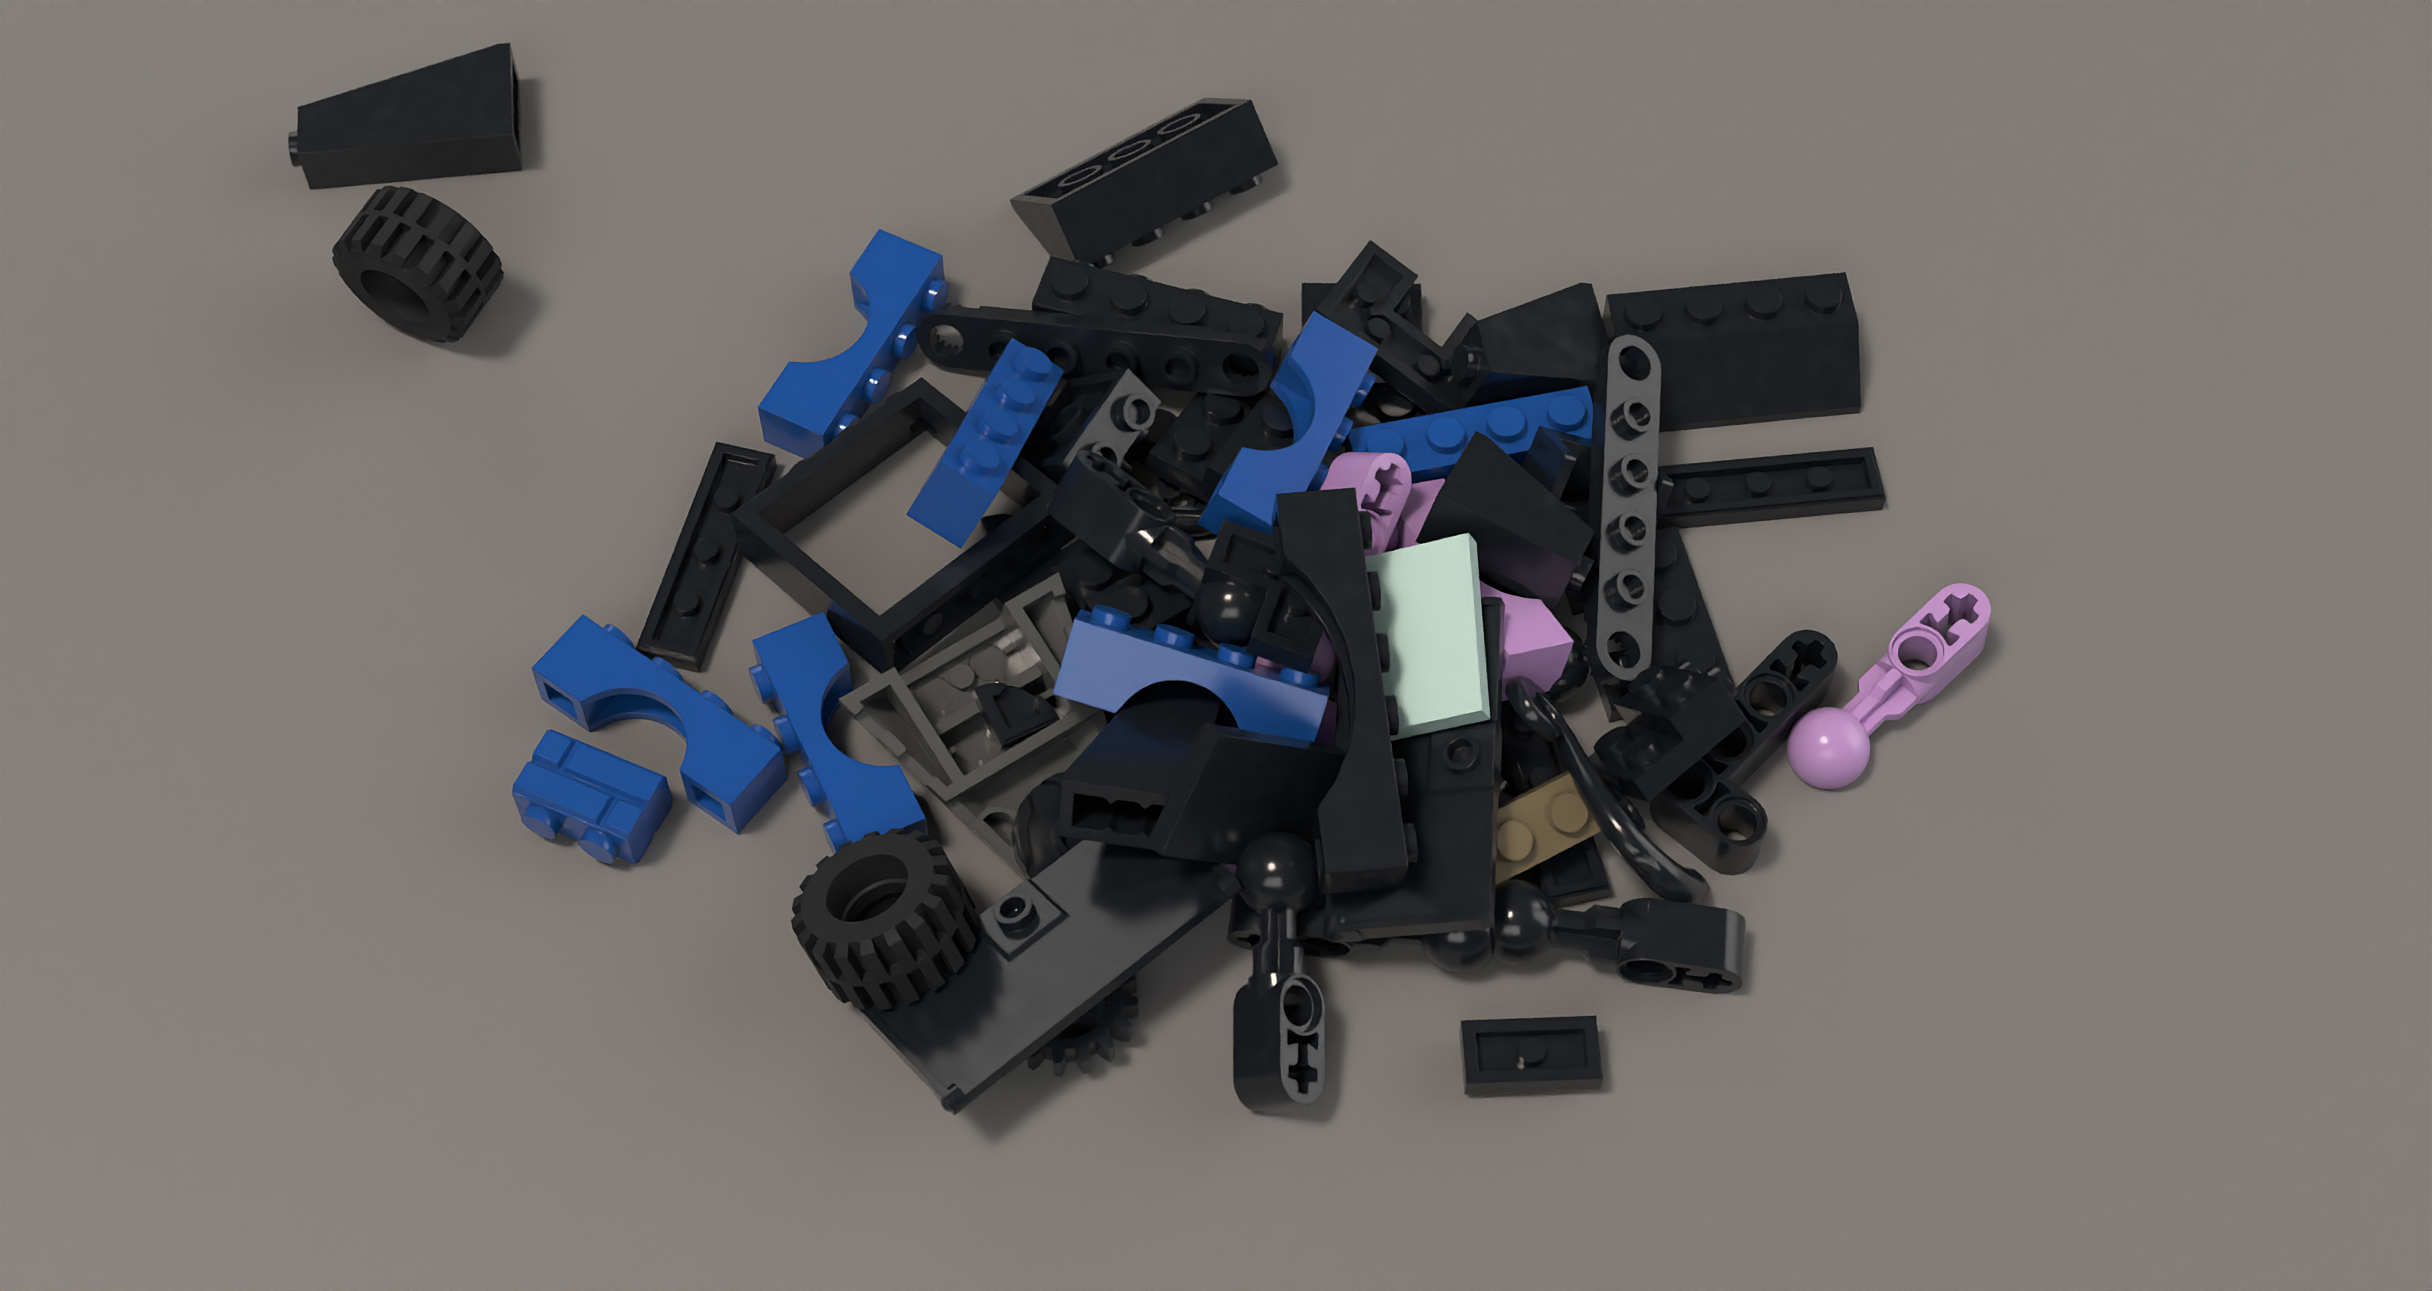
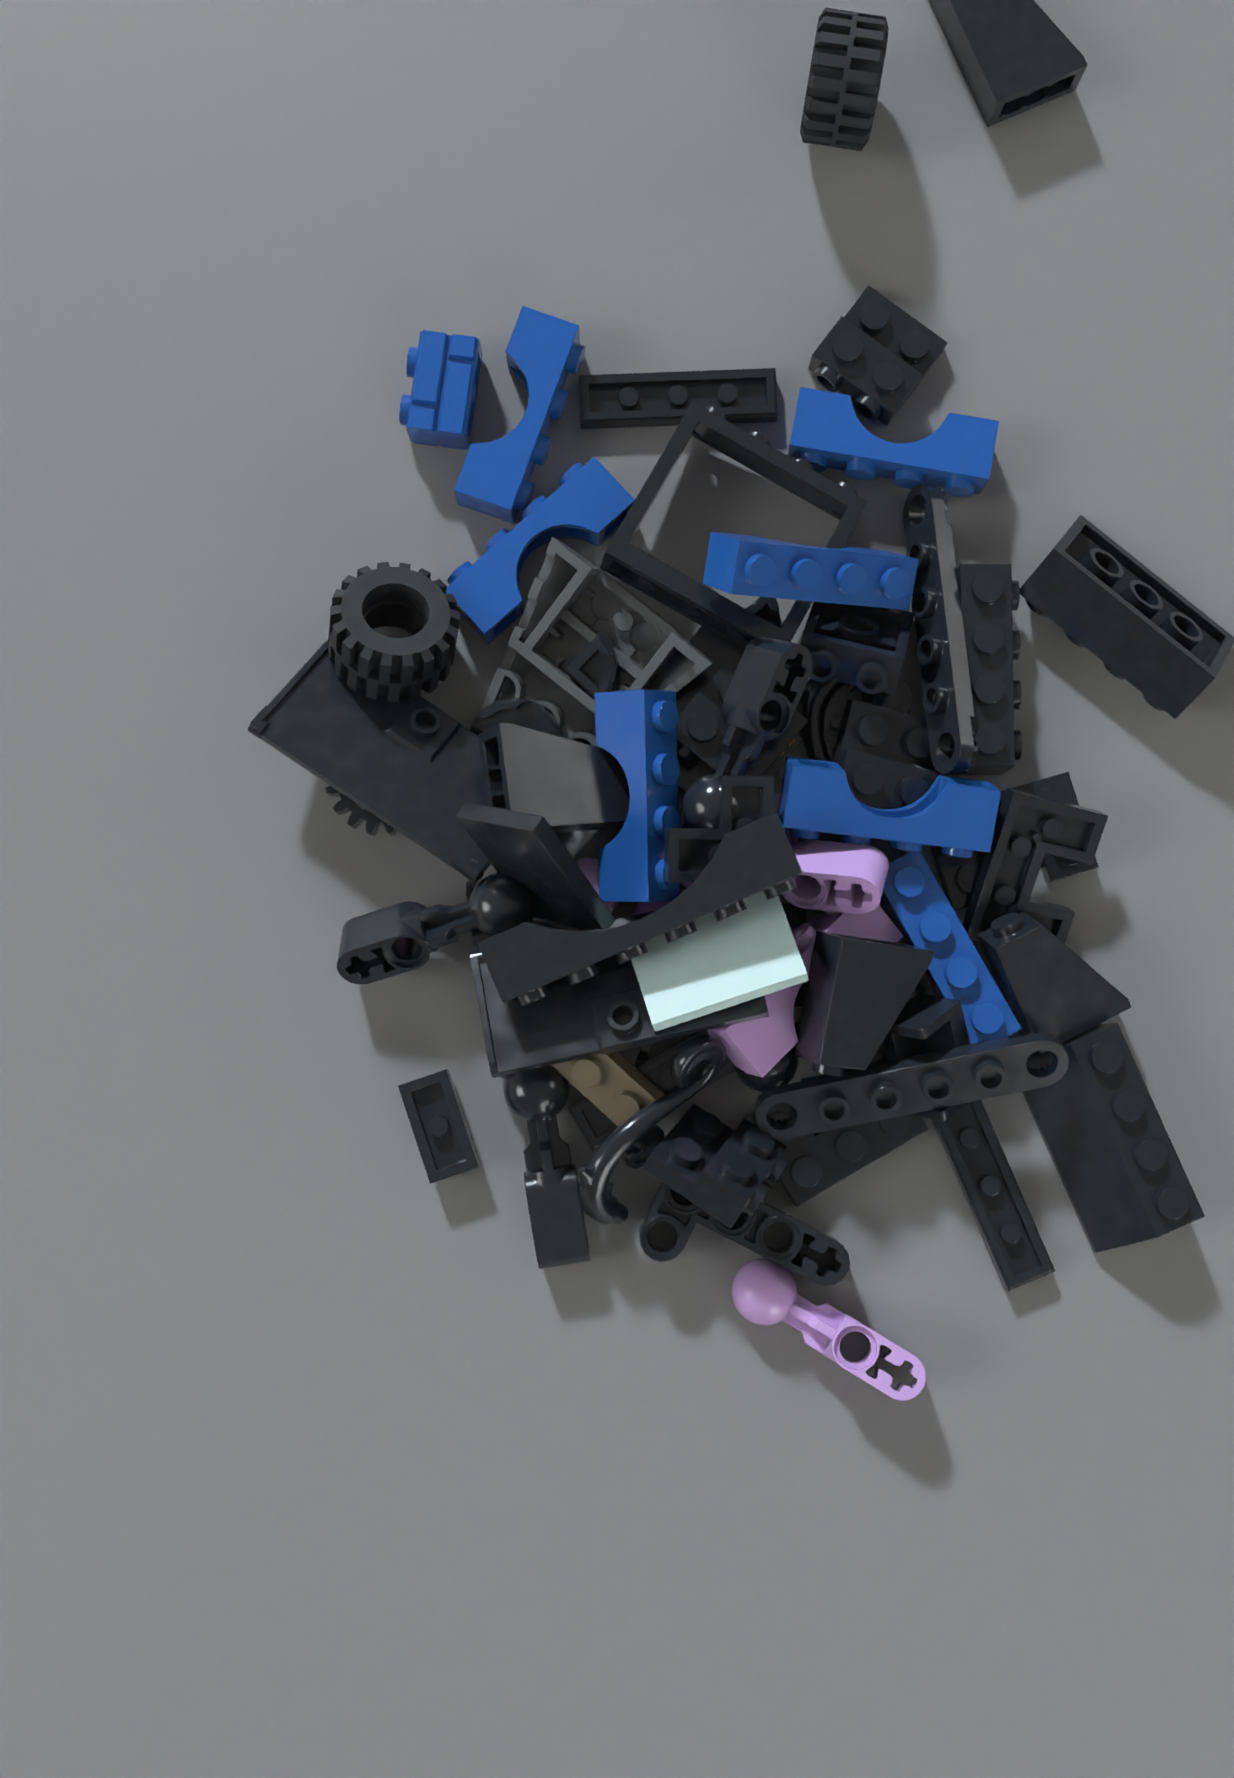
camera: 75 degrees right, 25 degrees up
none -> black plate [808,285,948,426]

